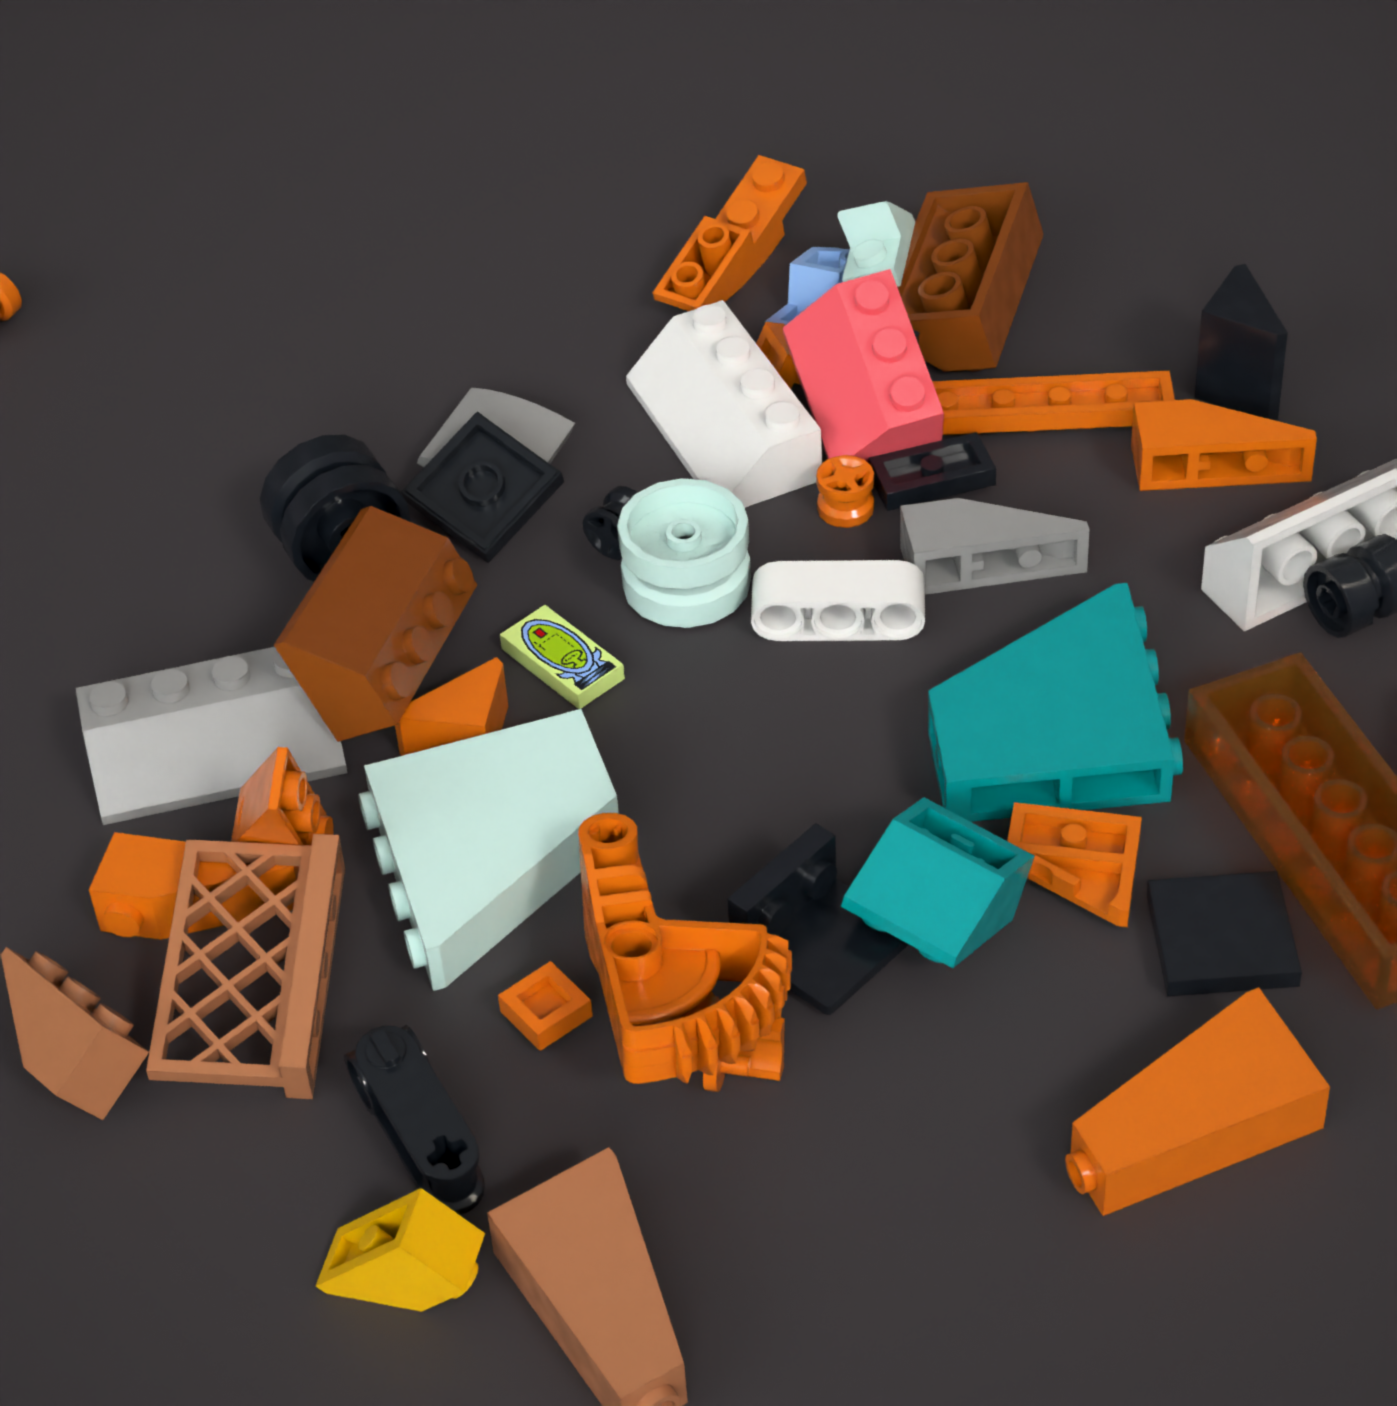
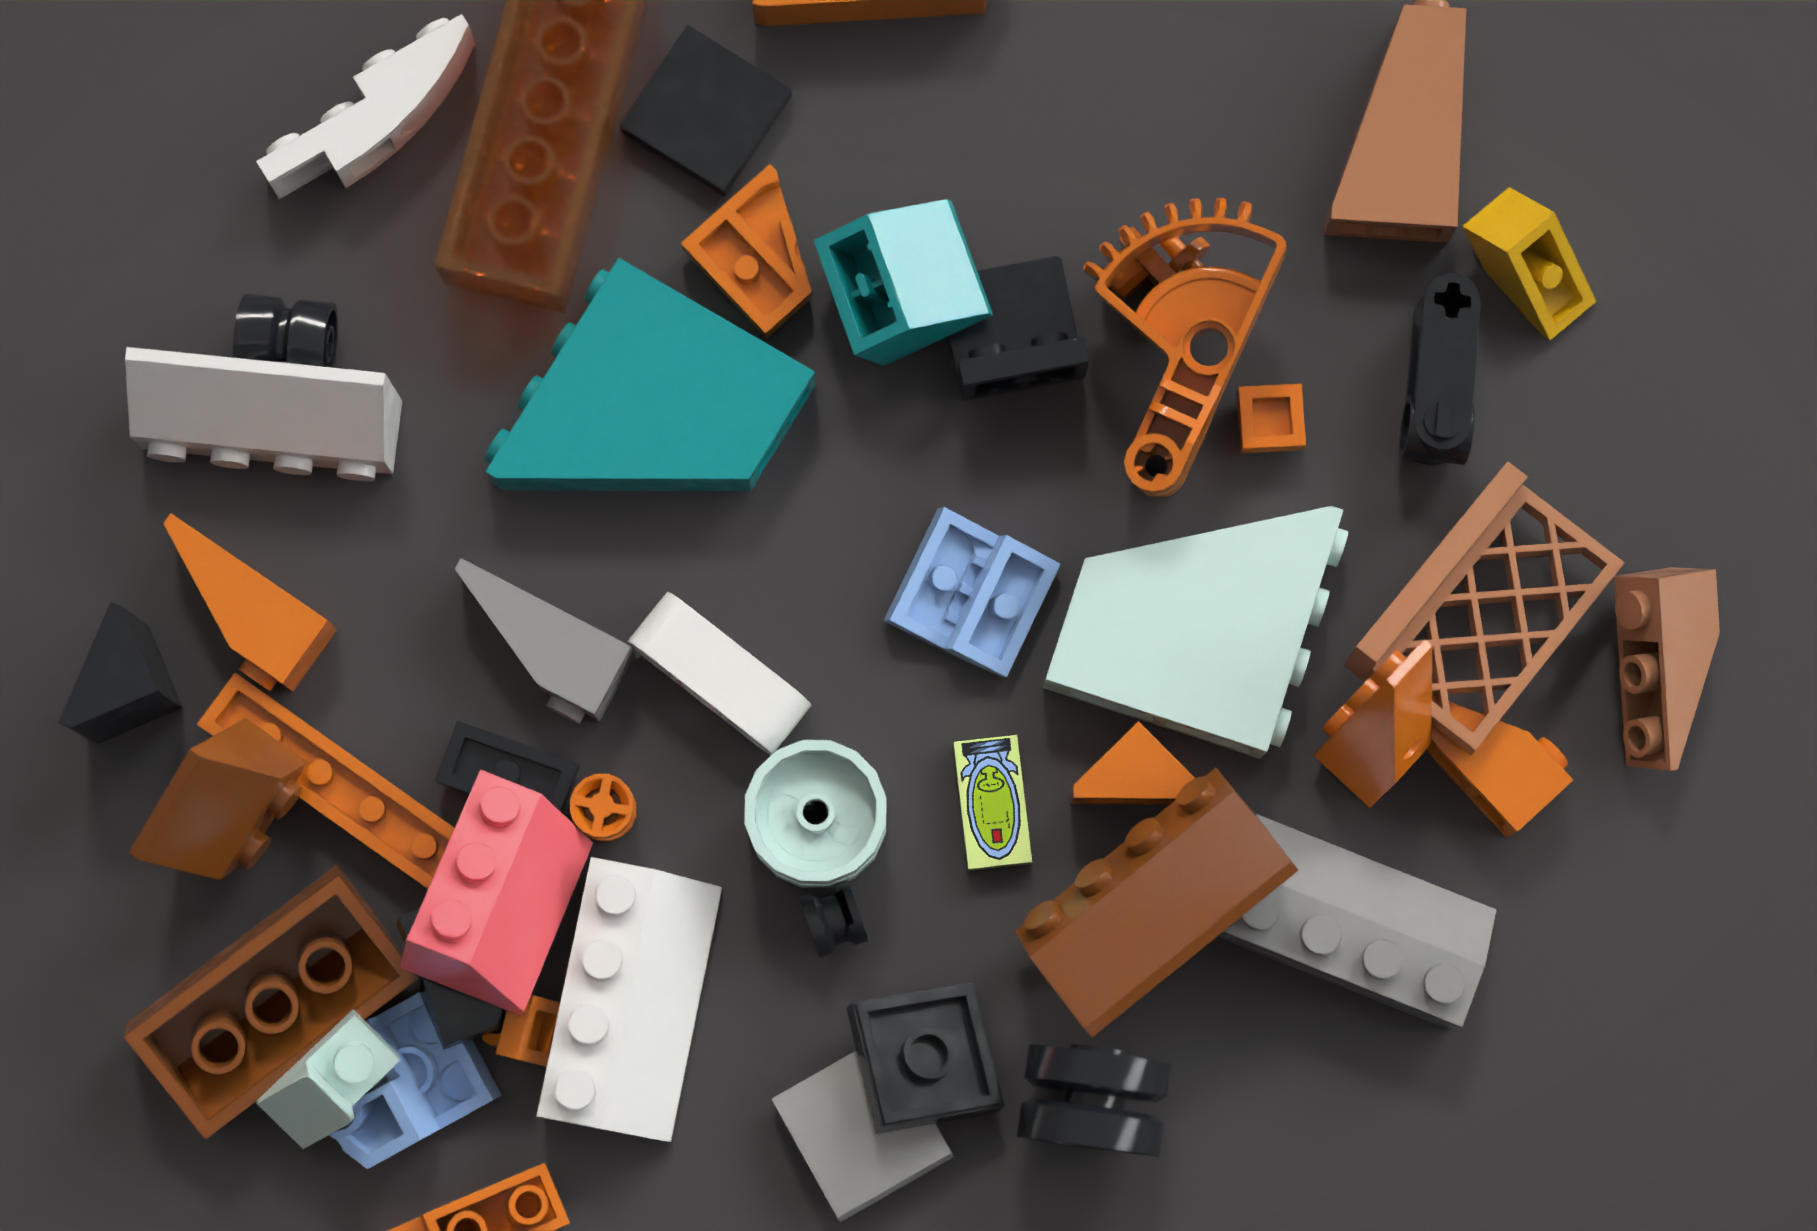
camera: 150 degrees left, 35 degrees up
none -> dark orange slope [129,718,308,880]
none -> light blue slope [883,507,1061,677]

